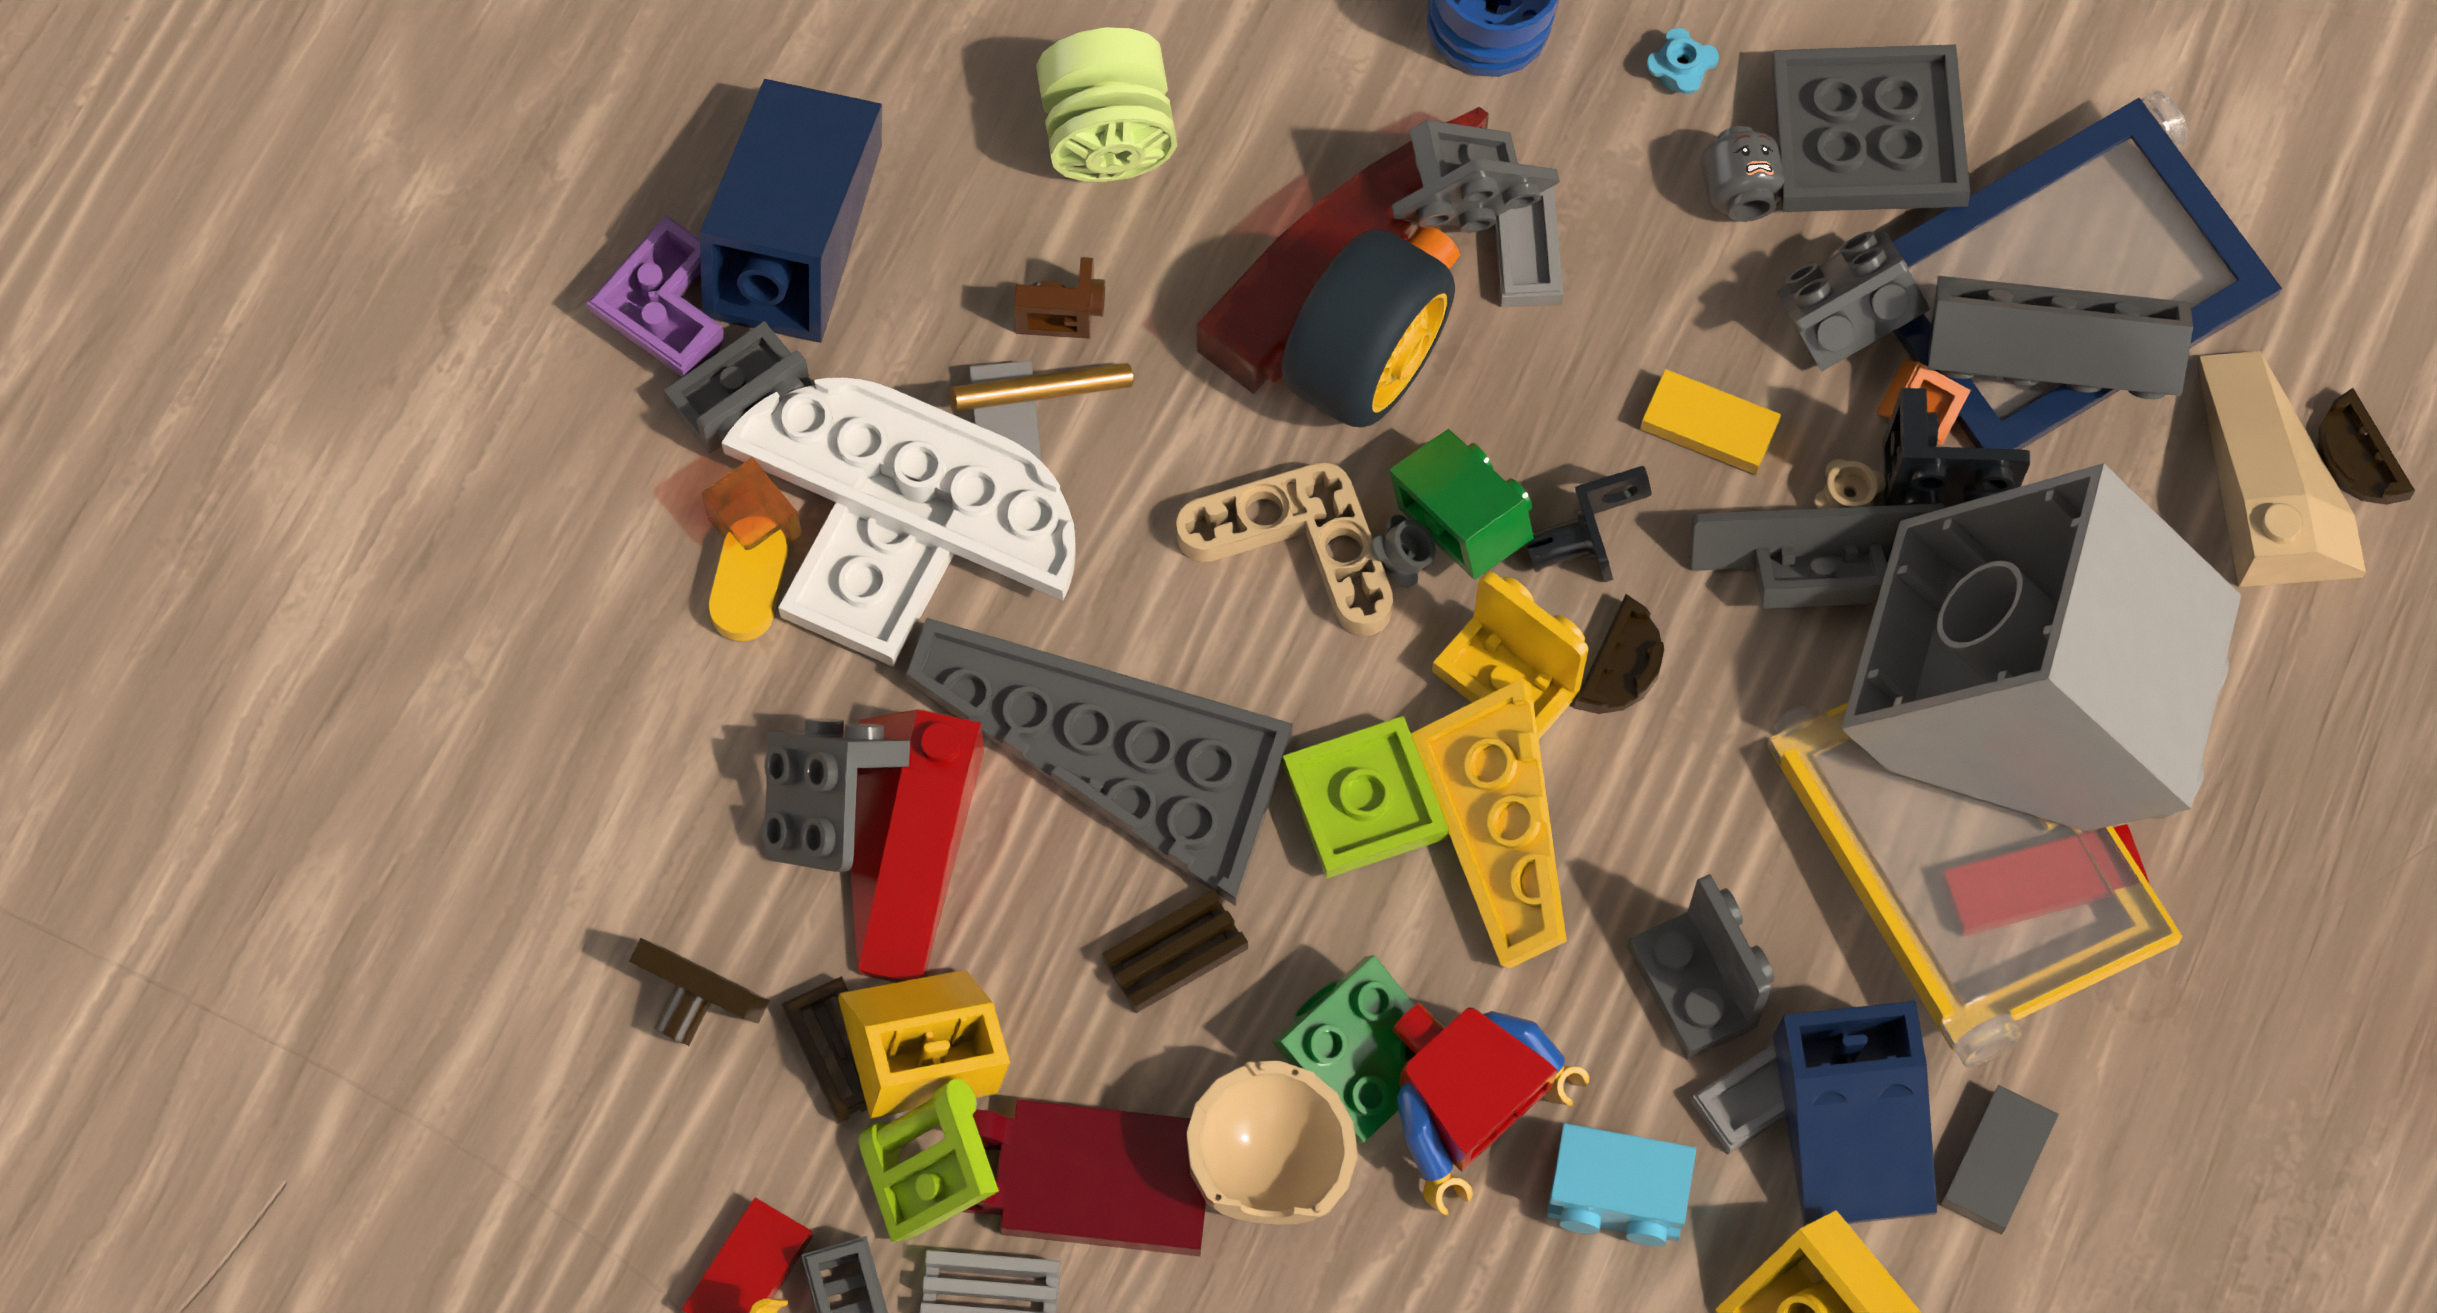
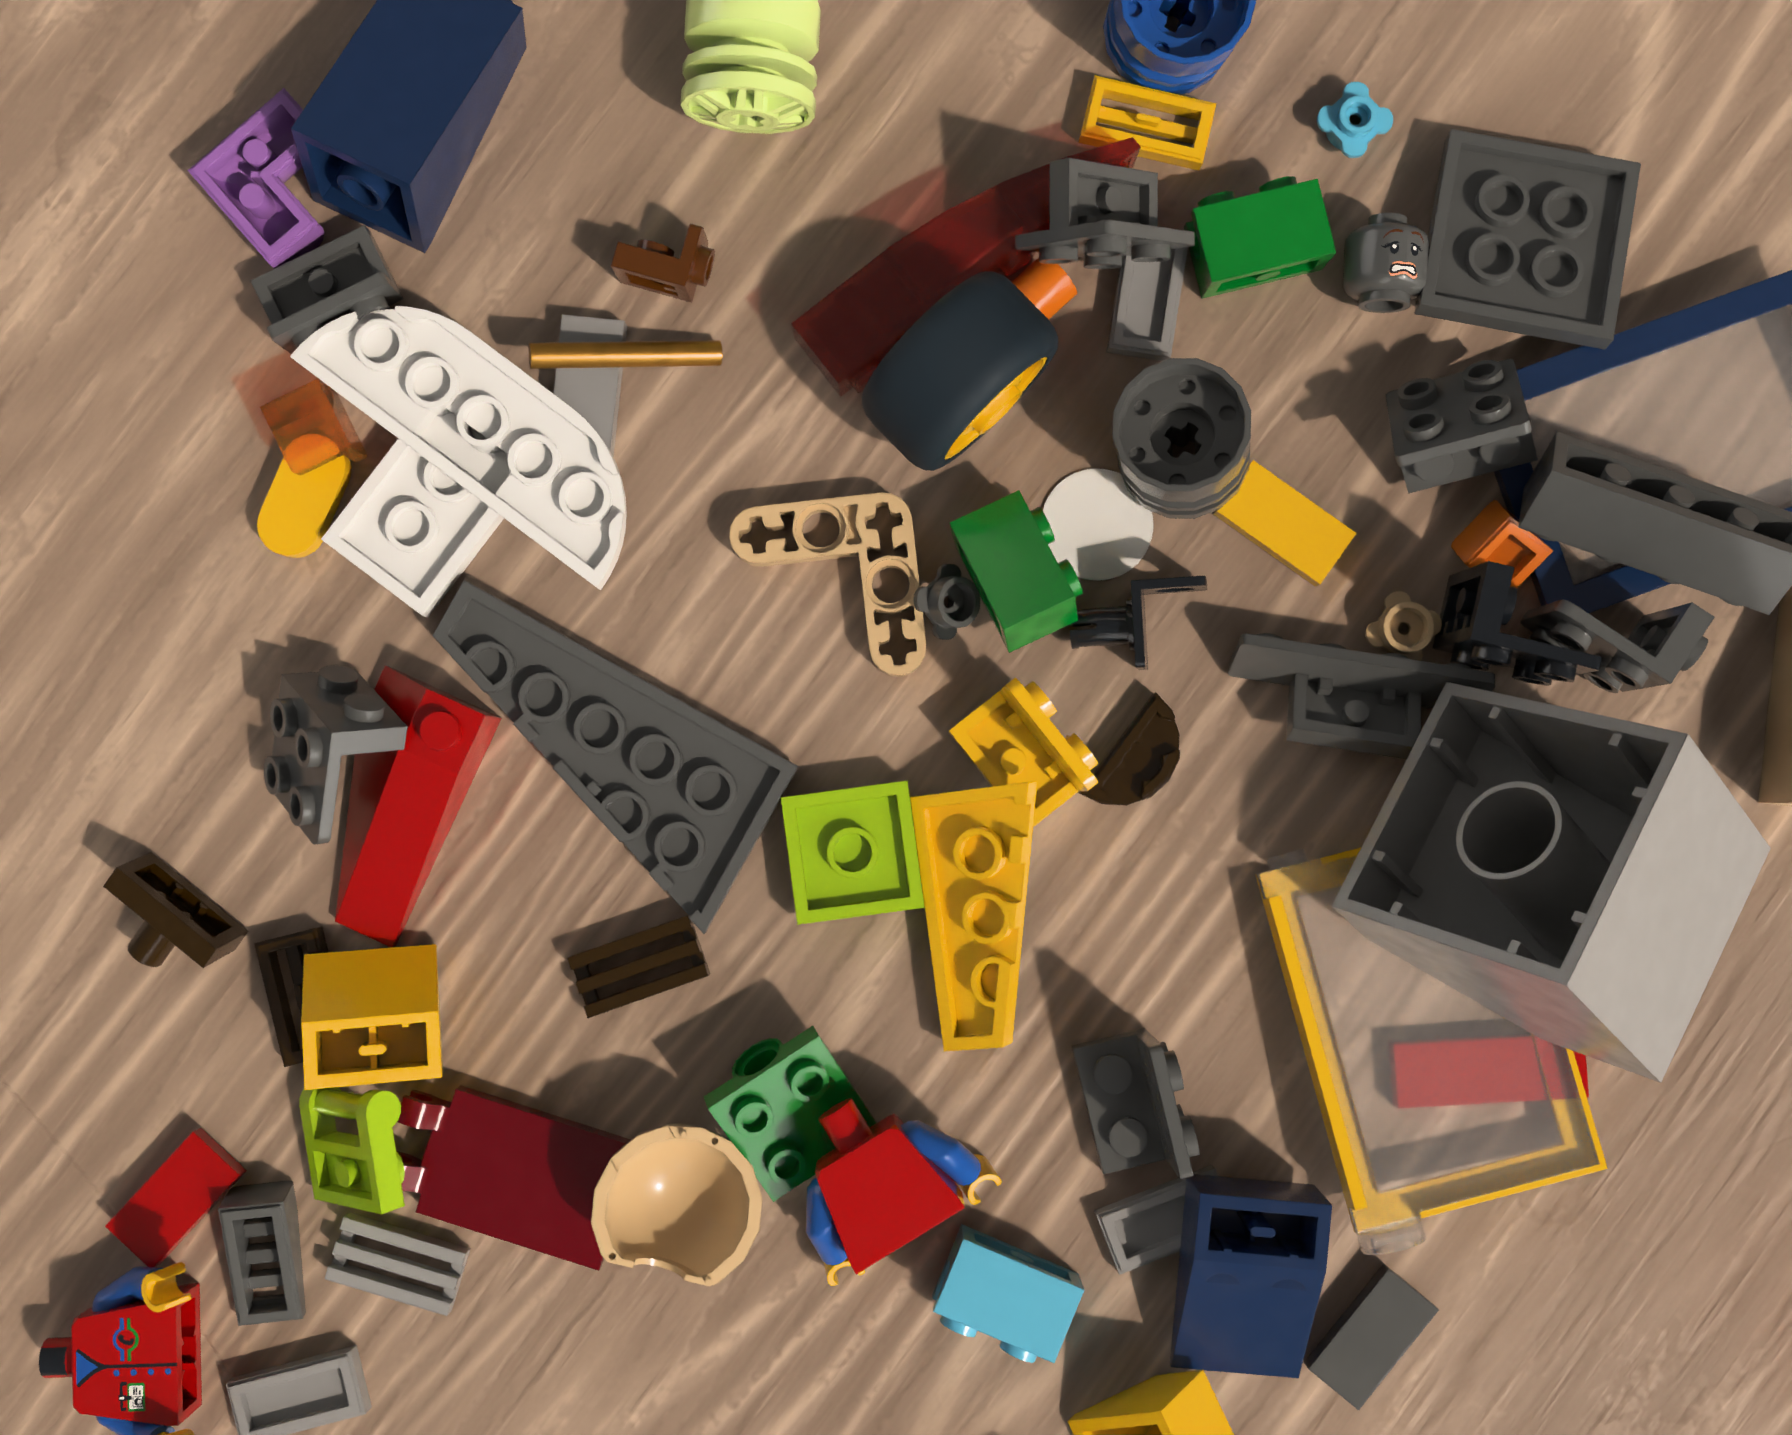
camera: 15 degrees right, 20 degrees up
none -> white sticker [1043,468,1153,581]
none -> yellow tile [1078,75,1217,171]
none -> dark grey wheel [1112,358,1251,519]
none -> green brick [1184,176,1336,299]
none -> dark grey bracket [1520,600,1715,693]

